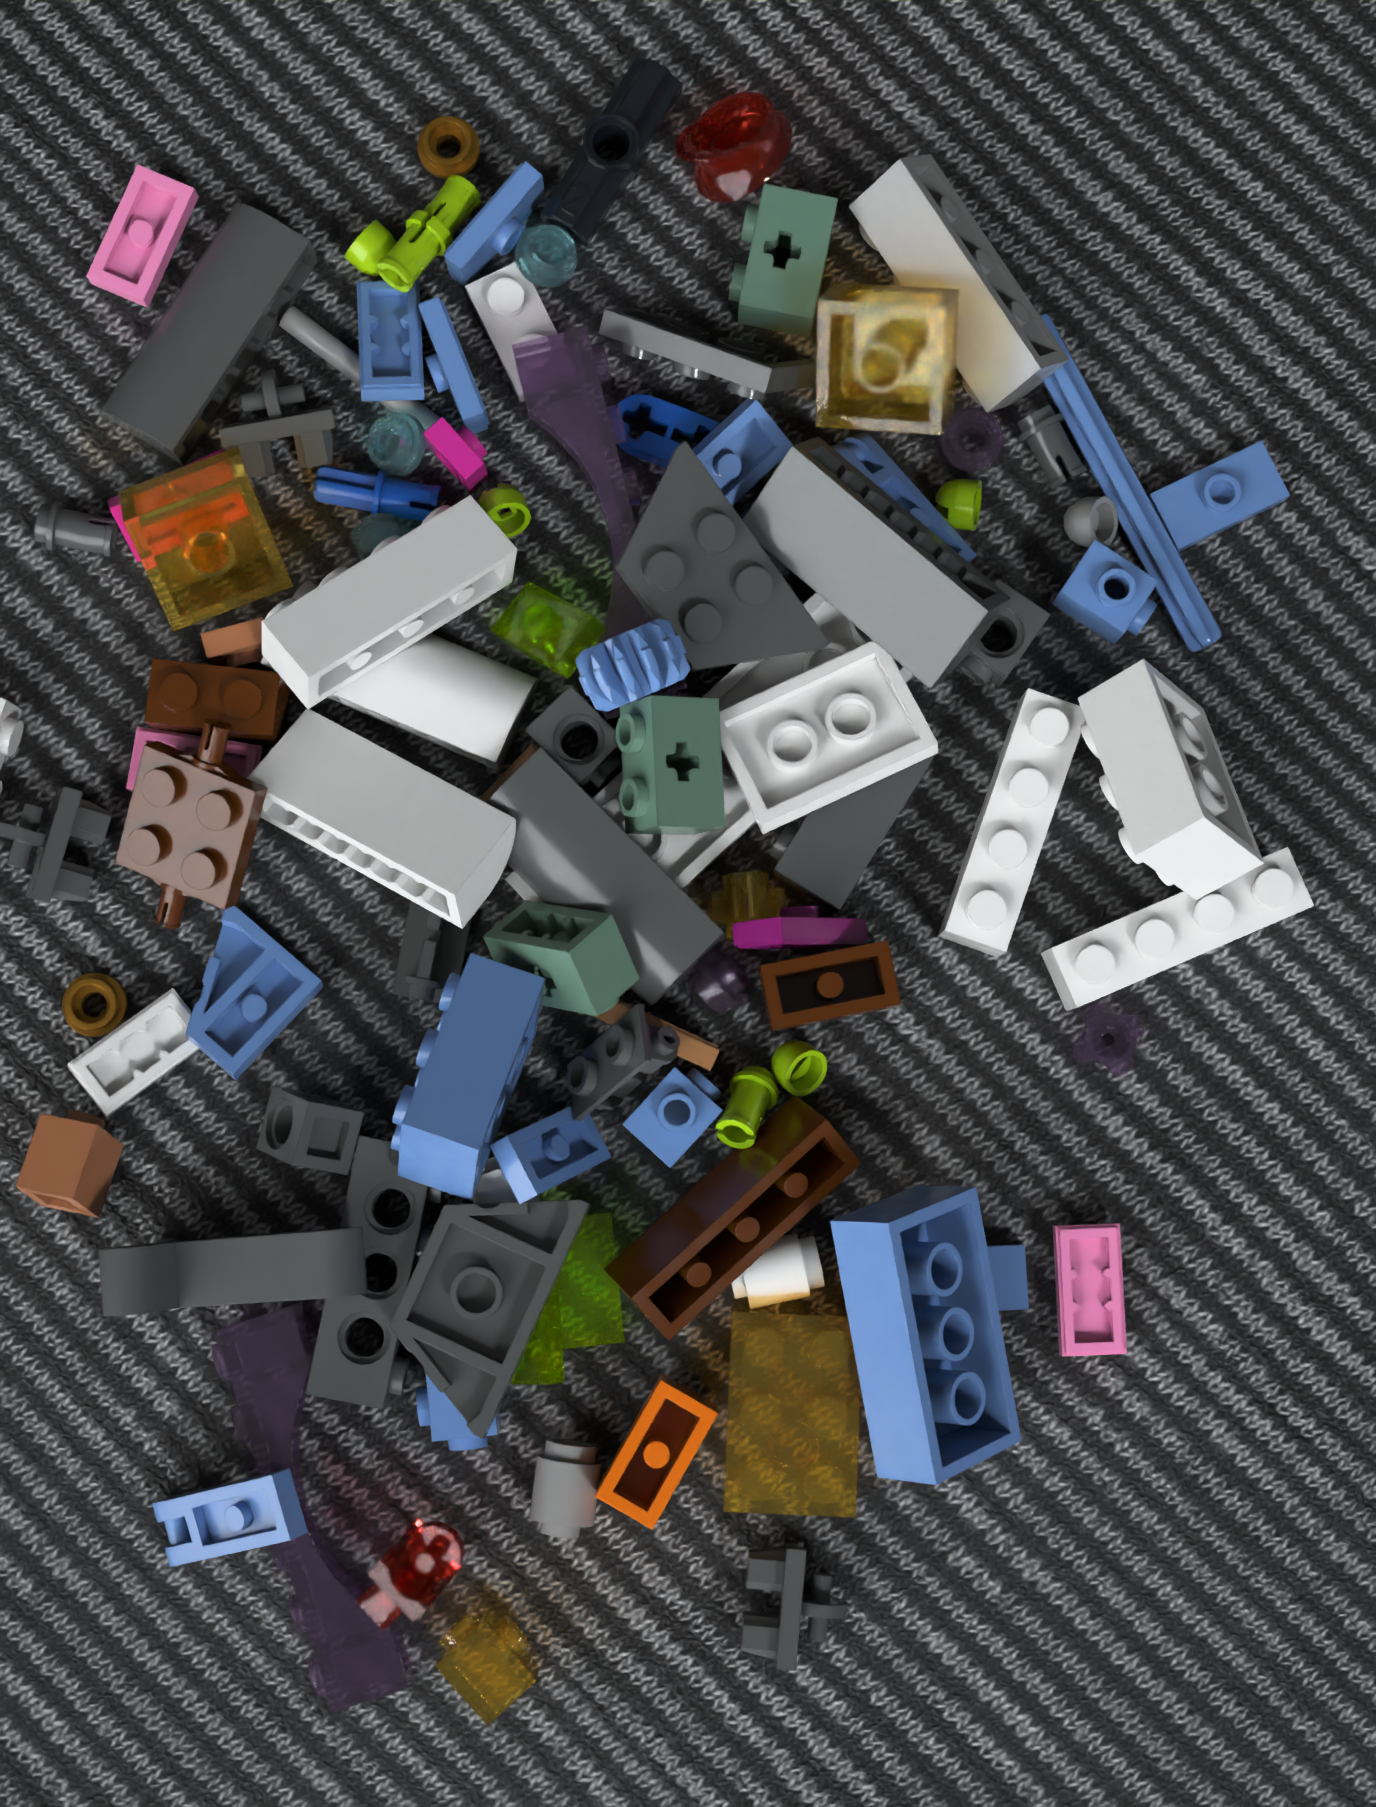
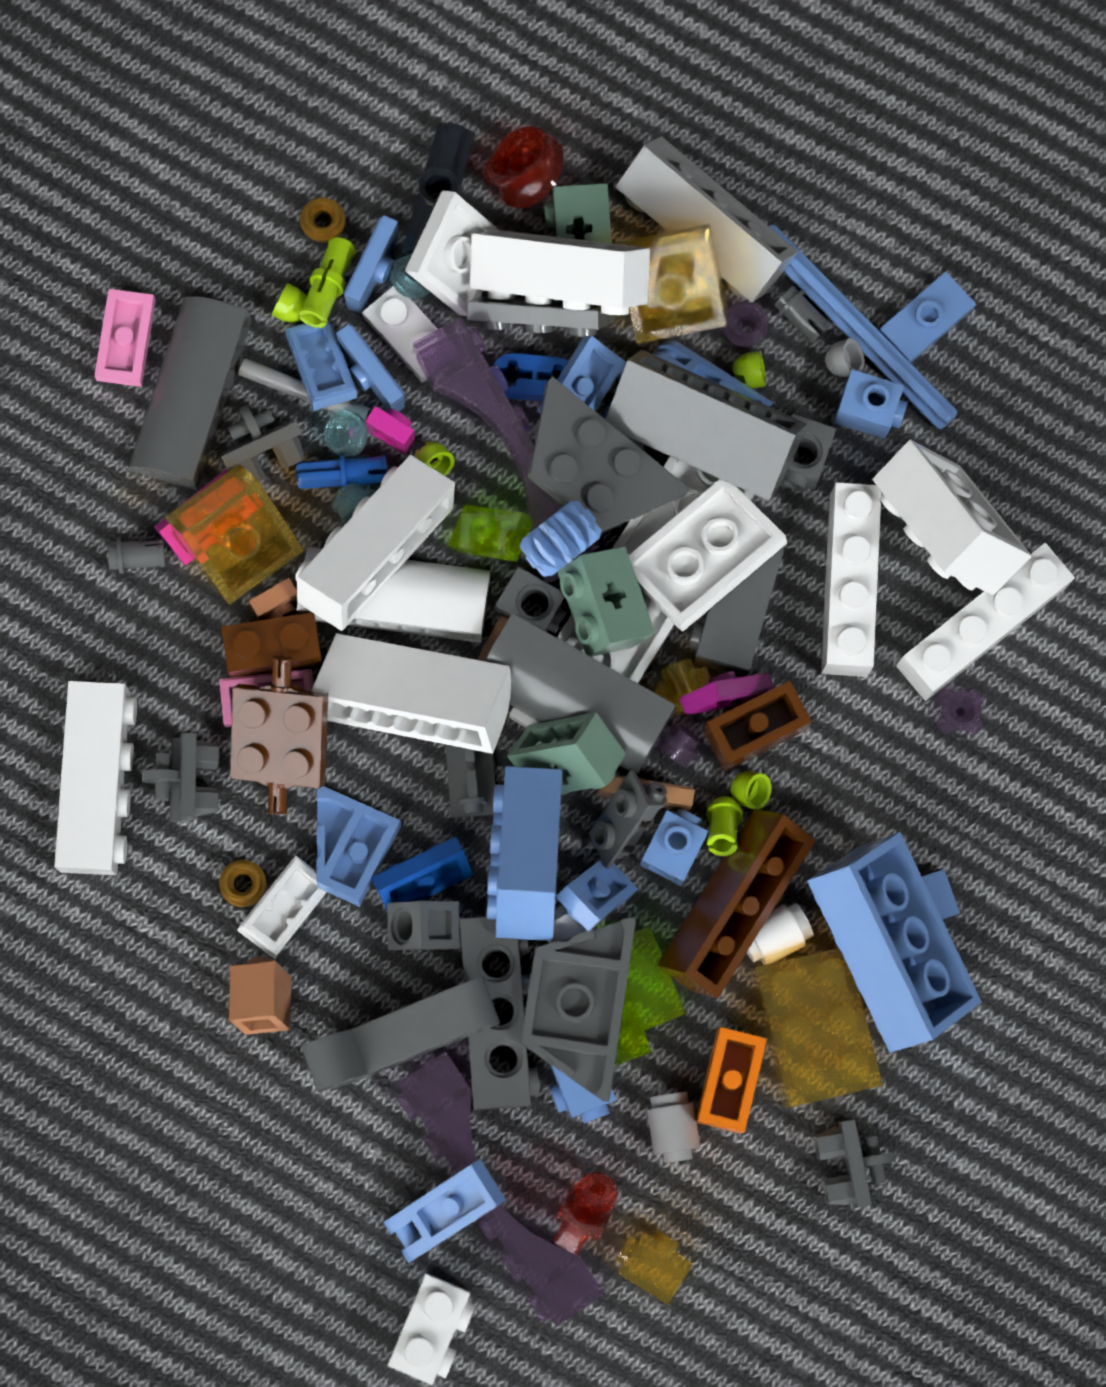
camera: 20 degrees left, 5 degrees down
bright pink plate [1052,1223,1127,1357] -> none
none -> blue plate [371,837,473,910]
none -> white brick [388,1273,476,1385]
none -> white plate [405,190,498,316]
none -> white brick [470,230,650,315]

